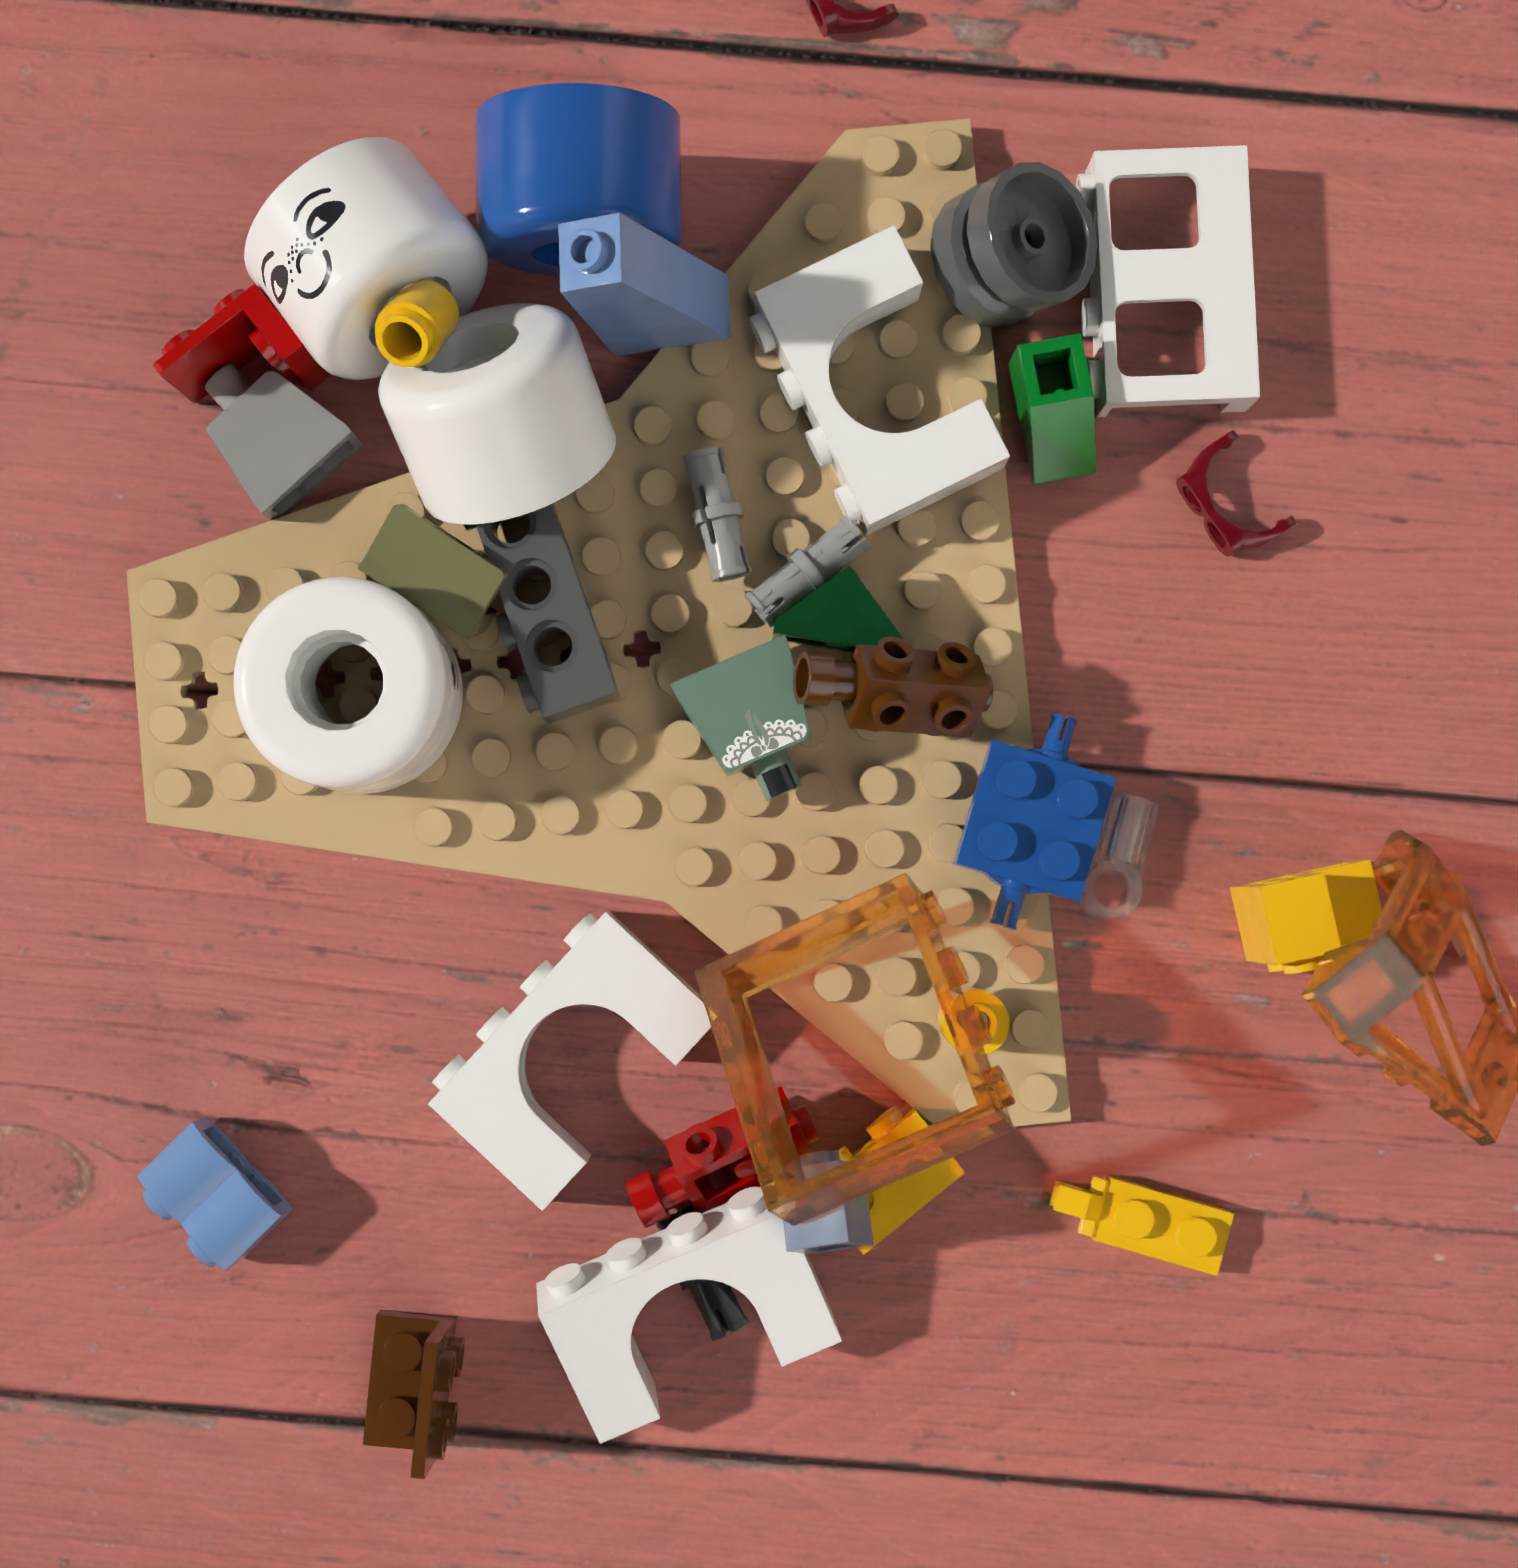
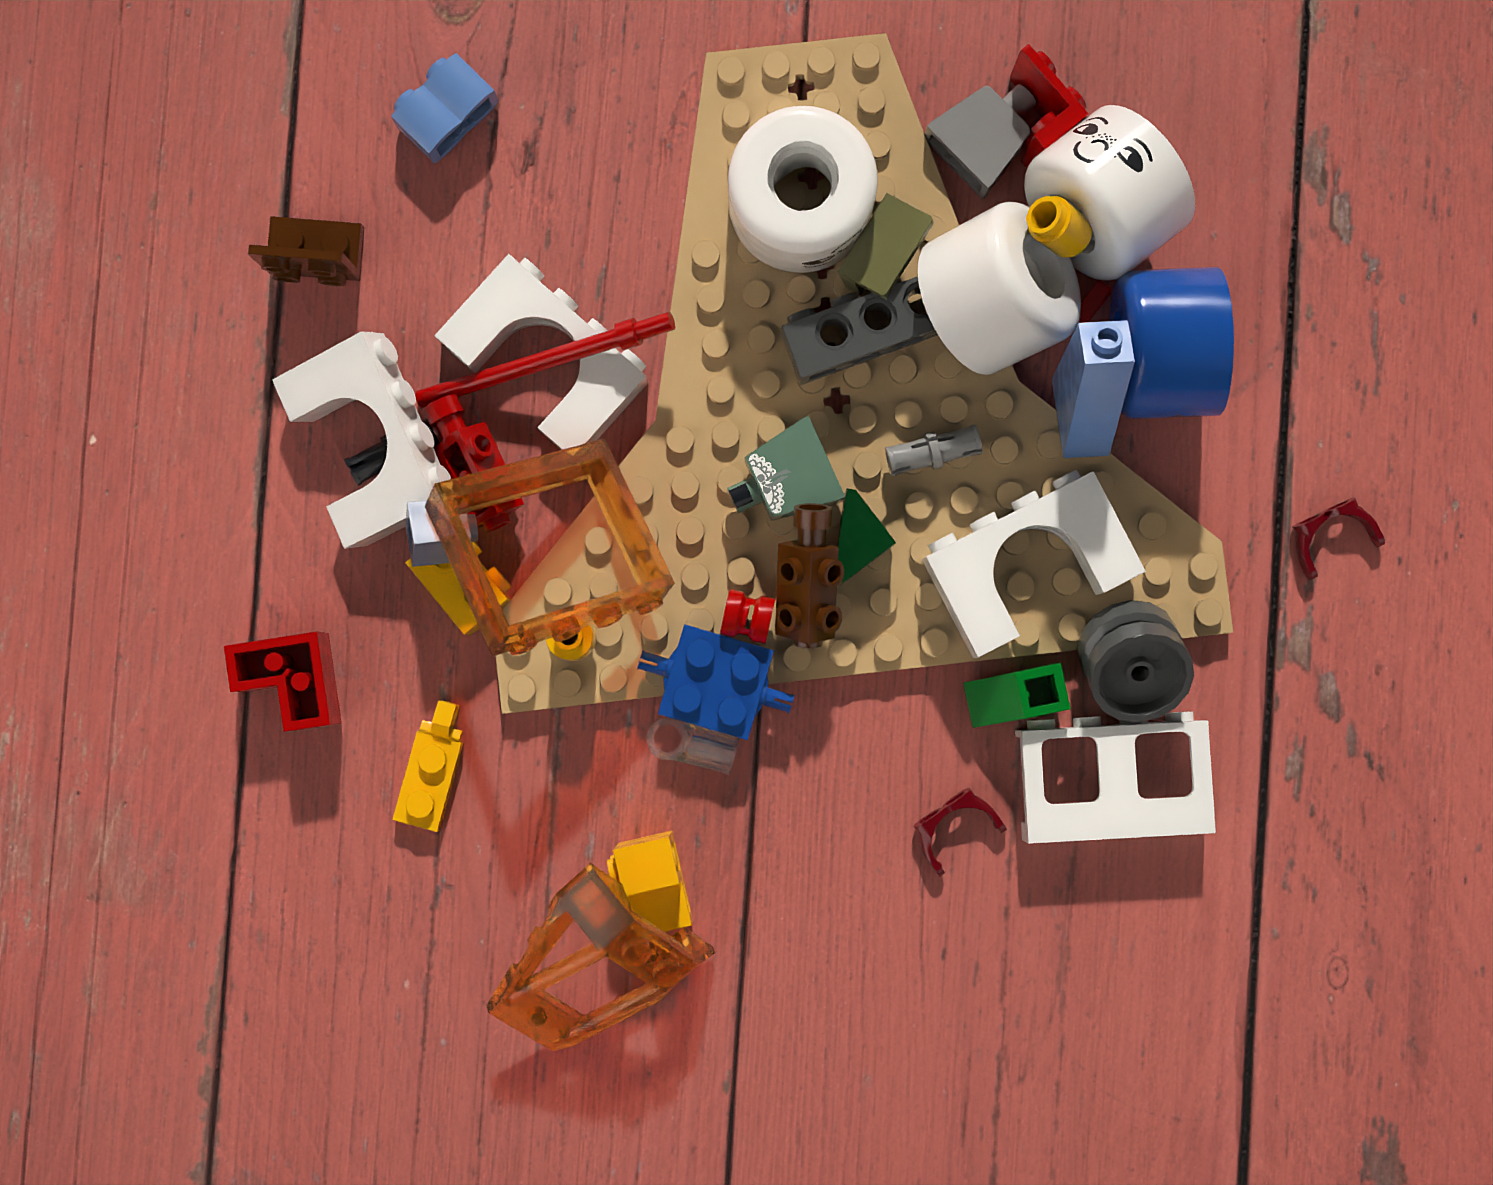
camera: 90 degrees right, 0 degrees up
light grey pin [744,516,871,628] -> none
none -> red brick [224,631,342,732]
none -> red bar [415,312,676,408]
none -> red wheel [720,589,775,644]
none -> red tile [1074,280,1112,331]

